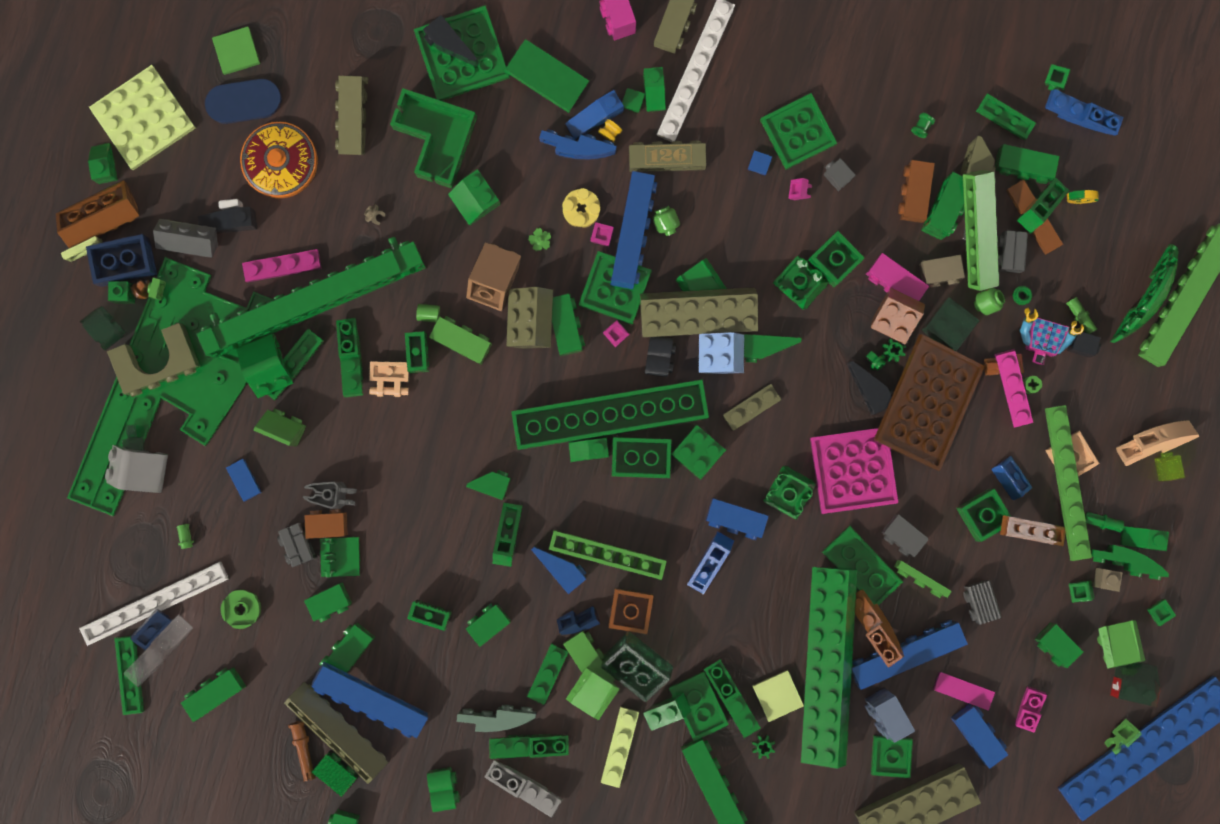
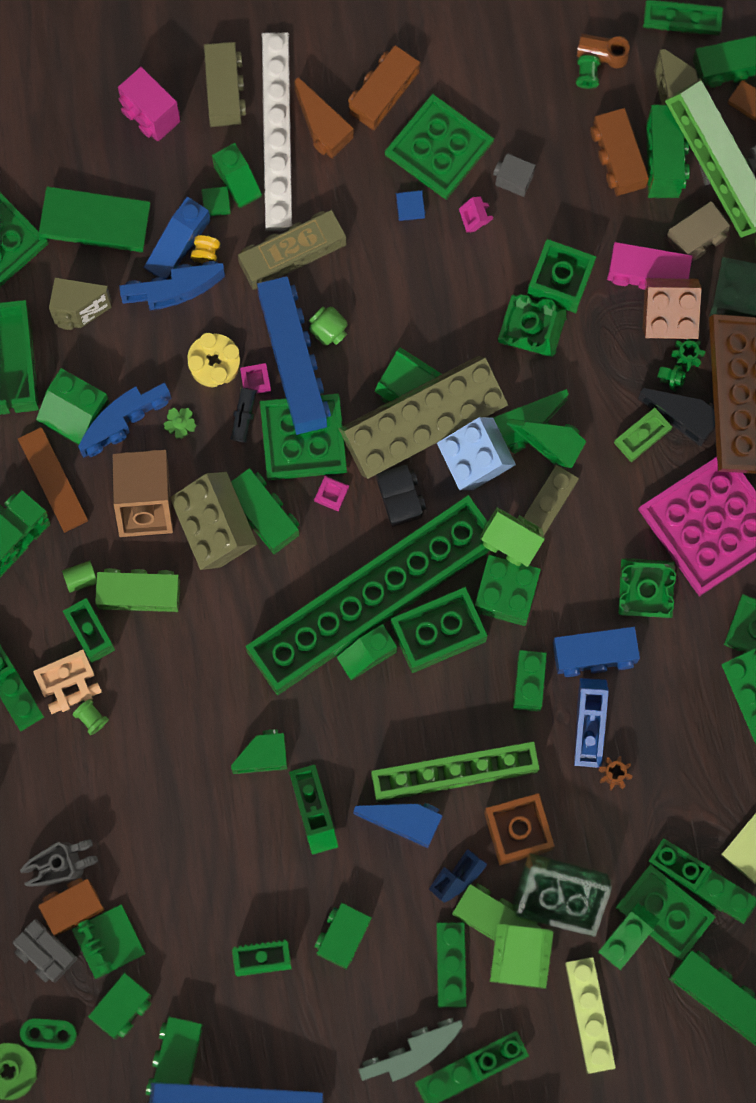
camera: 25 degrees left, 10 degrees down
none -> dark orange tile [18,427,88,533]
none -> green plate [20,1019,77,1050]
none -> olive slope [49,278,112,330]
none -> bright green bush [73,699,109,735]
none -> blue slope [78,383,171,458]
none -> black pin [230,387,257,443]
none -> dark orange slope [295,78,354,158]
none -> dark orange brick [348,46,420,130]
none -> bright green brick [480,507,545,567]
none -> green slope [506,419,586,468]
none -> green brick [513,650,547,712]
none -> dark orange piece [577,34,629,68]
none -> dark orange gear [598,756,633,790]
none -> bright green plate [614,408,672,462]

